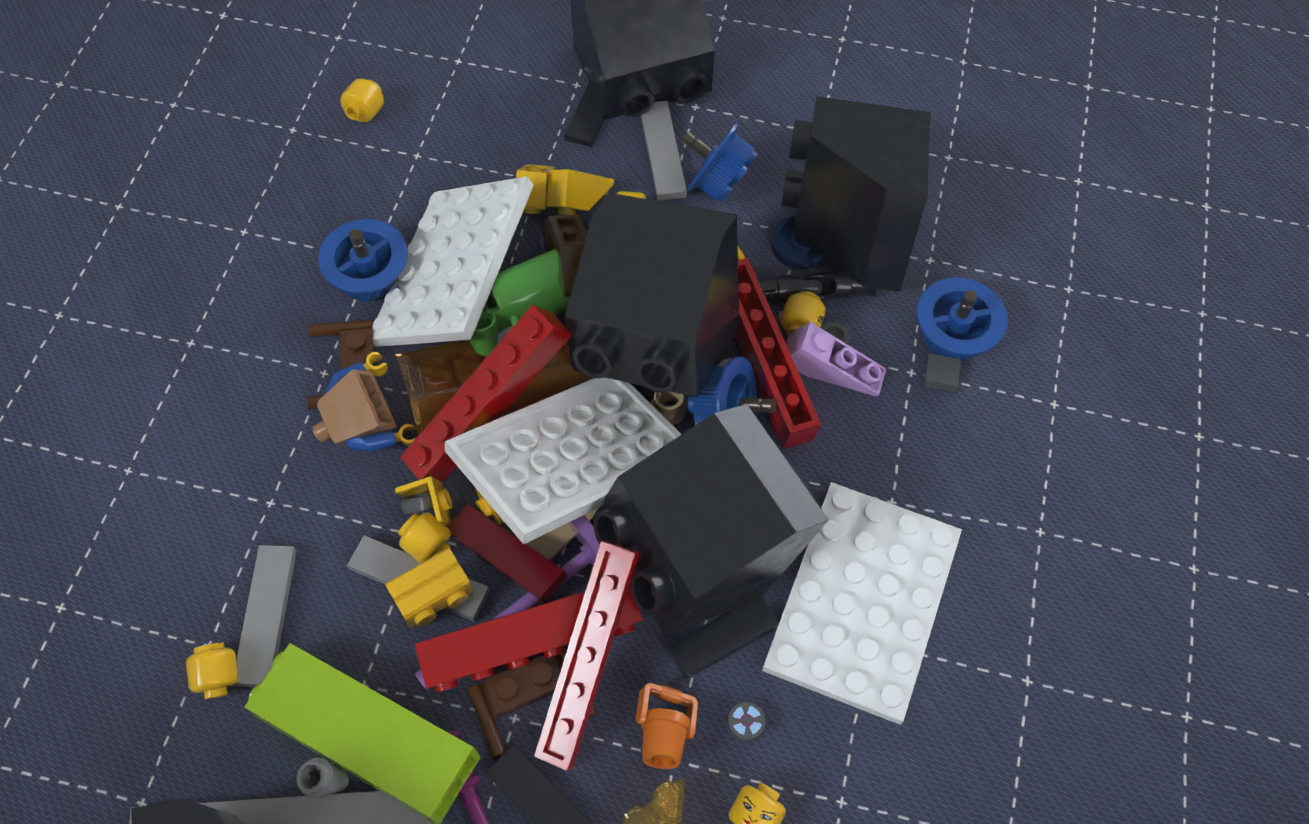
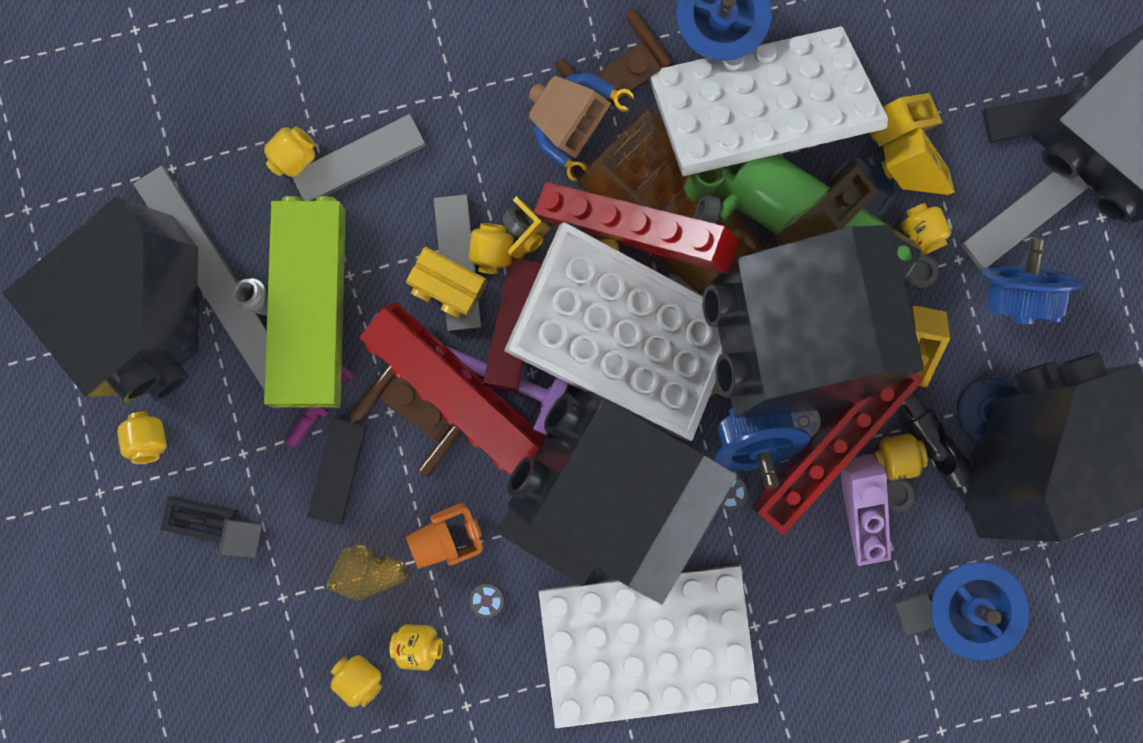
camera: 60 degrees right, 25 degrees up
plate [534,541,640,771] -> none

